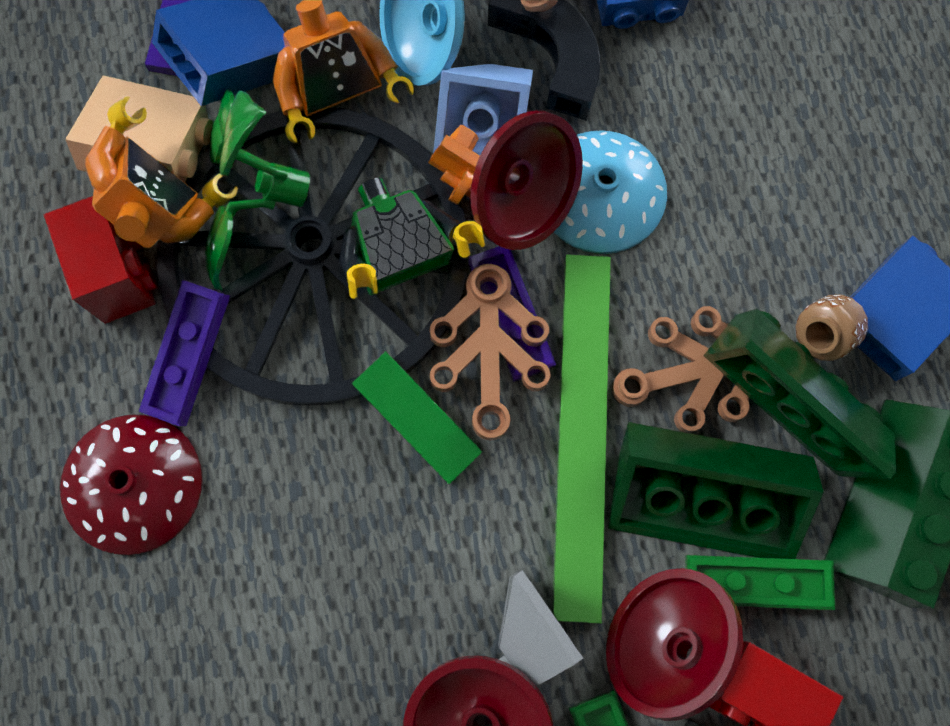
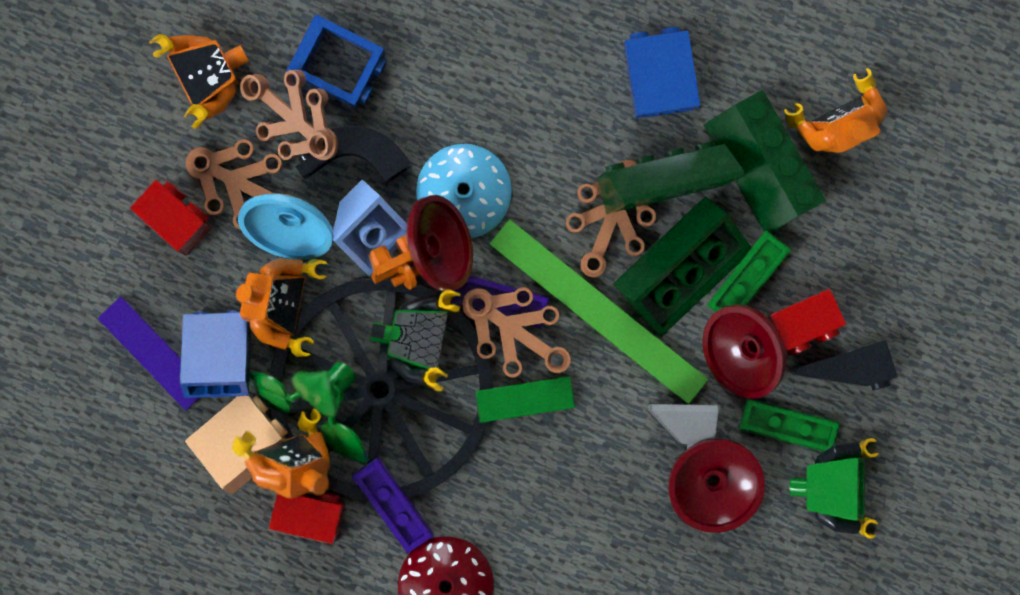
camera: 55 degrees left, 10 degrees up
medium nougat head [795,294,868,361] -> none

